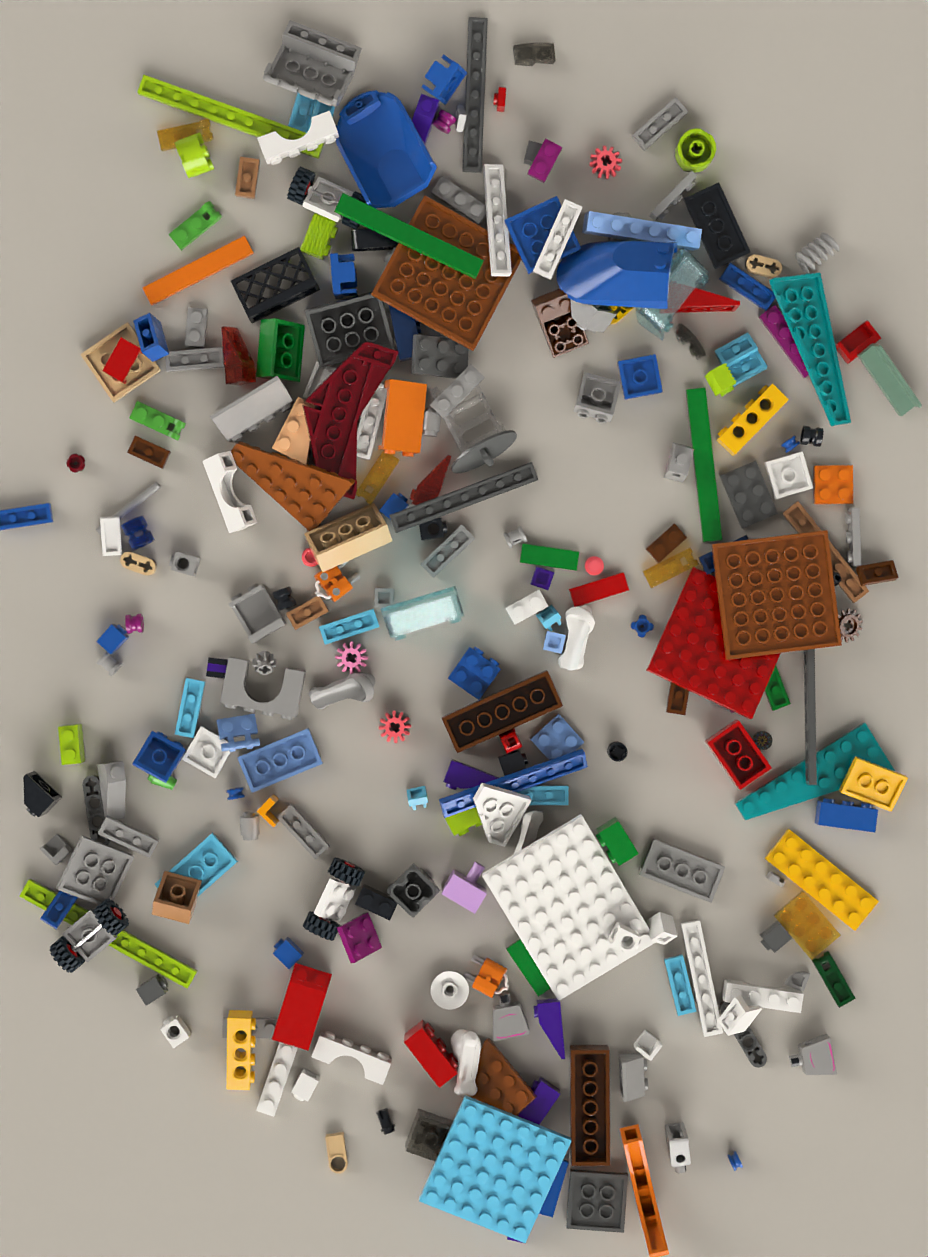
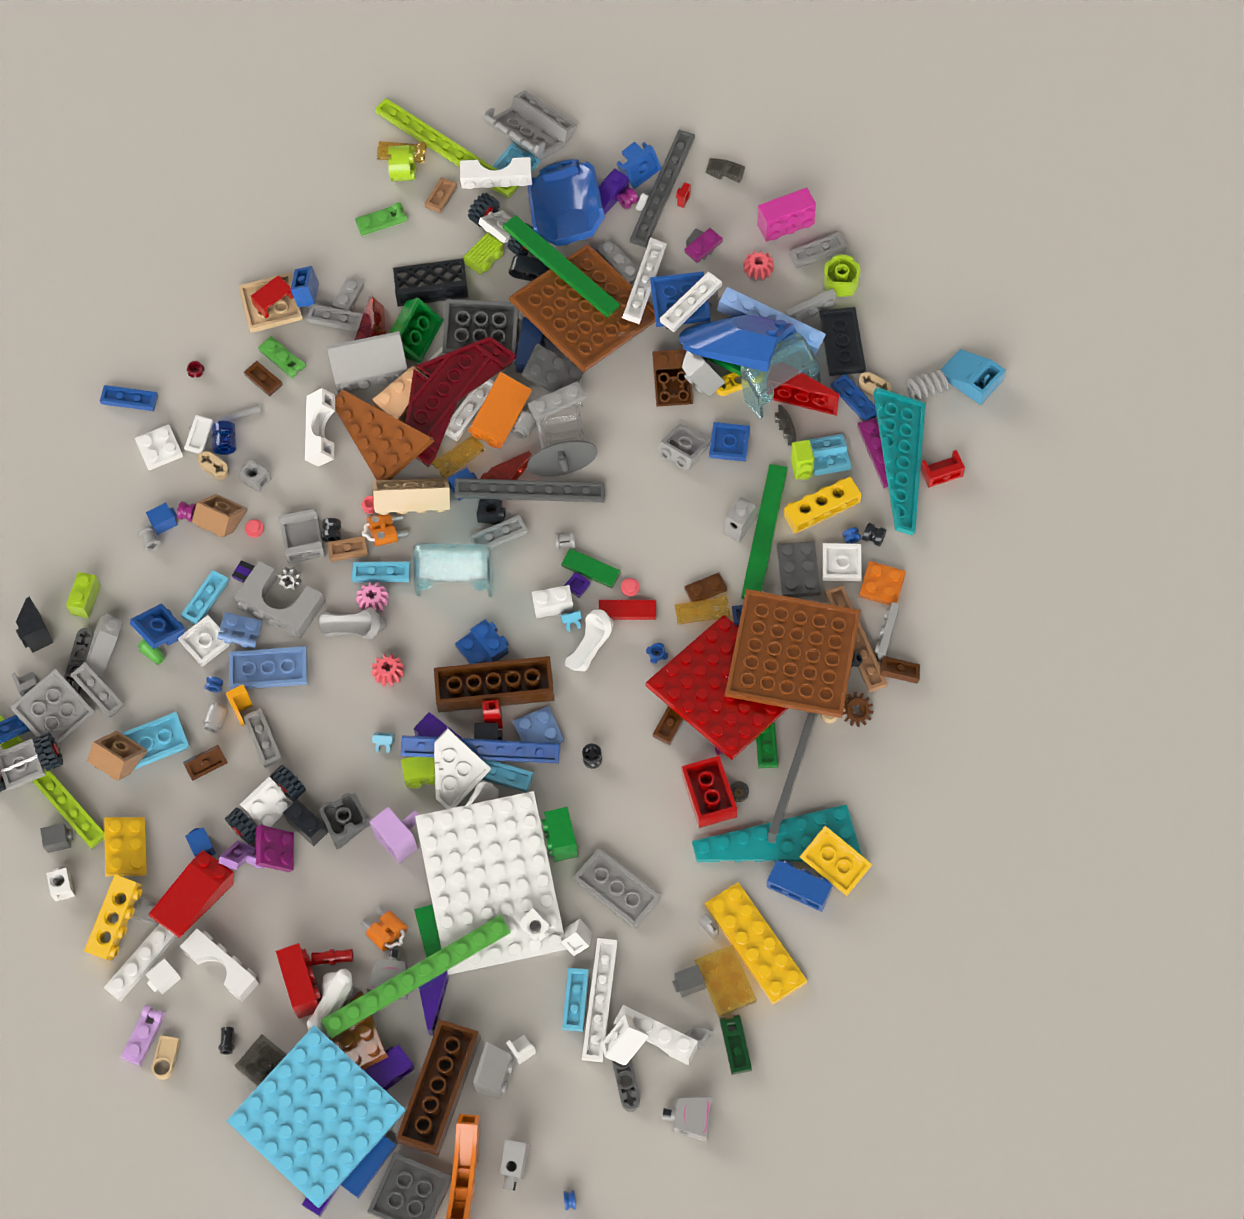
camera: 20 degrees right, 25 degrees down
orange tile [142,235,254,305] -> none
blue panel [330,253,358,299] -> none
white dish [431,971,469,1010] -> none
light blue plate [543,631,566,654] -> none
sand green panel [857,343,922,417] -> none
none -> yellow plate [104,817,147,877]
none -> lavender plate [121,1005,166,1067]
none -> white plate [135,424,183,470]
none -> reddish brown plate [183,745,228,781]
none -> medium nougat slope [192,494,248,537]
none -> medium lavender plate [219,840,265,870]
none -> coral plate [245,519,264,538]
none -> red pin [311,949,354,965]
none -> bright green plate [321,915,511,1039]
none -> dark pink brick [757,188,816,242]
none -> dark azure slope [941,349,1006,405]

